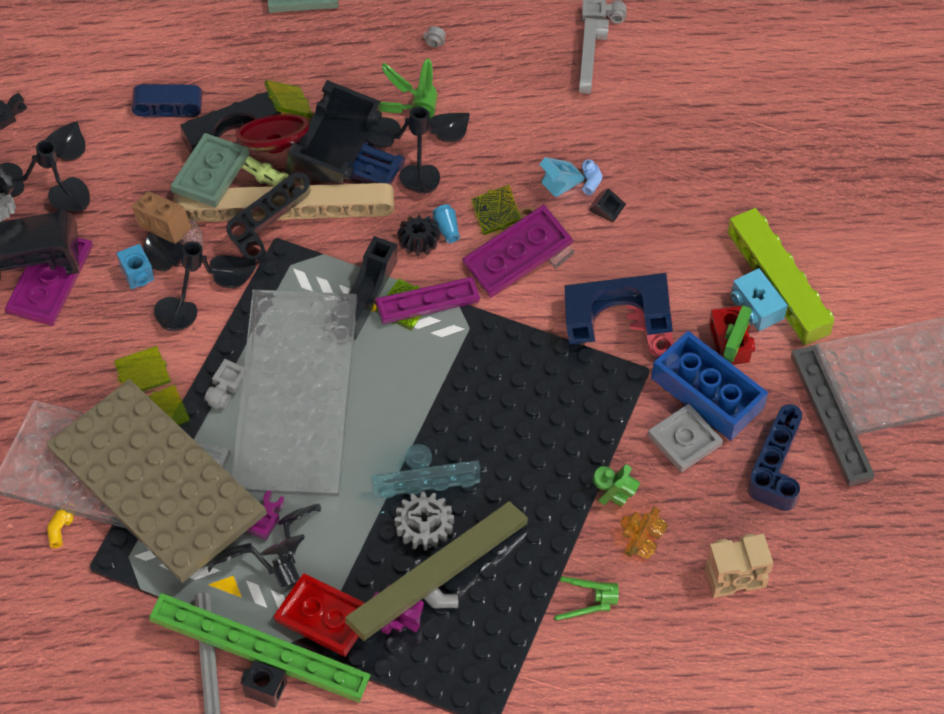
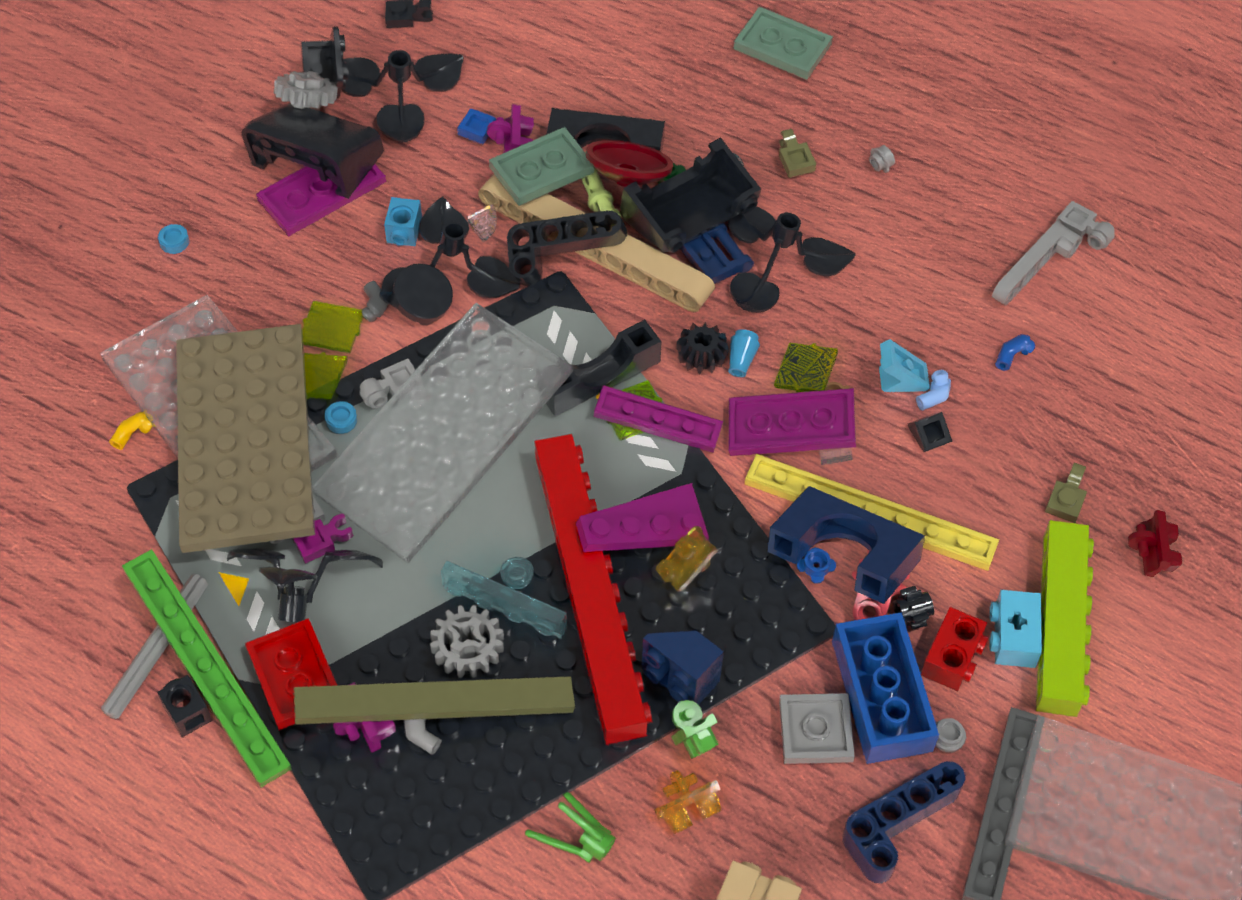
camera: 35 degrees right, 0 degrees up
dark blue beam [131,84,203,117] -> none
medium nougat brick [131,191,192,244] -> none
clear neon green piece [264,80,313,118] -> none
bright green plant [379,58,438,118] -> none
bright green plate [723,306,752,363] -> none
none -> dark azure tile [325,401,357,434]
none -> dark grey arm [362,281,388,322]
none -> black tile [391,264,453,326]
none -> blue plate [457,108,496,144]
none -> magenta hips [487,104,534,153]
none -> red brick [534,434,652,745]
none -> magenta wing [576,483,709,552]
none -> dark blue slope [642,631,724,705]
none -> clear yellow hips [656,526,718,591]
none -> light yellow tile [745,454,1000,571]
none -> olive plate [779,128,817,178]
none -> blue plate [797,548,836,584]
none -> black gear [893,586,934,630]
none -> light grey plate [936,718,966,752]
none -> blue arm [995,334,1035,371]
none -> olive plate [1045,462,1087,523]
none -> dark red hips [1128,510,1182,577]

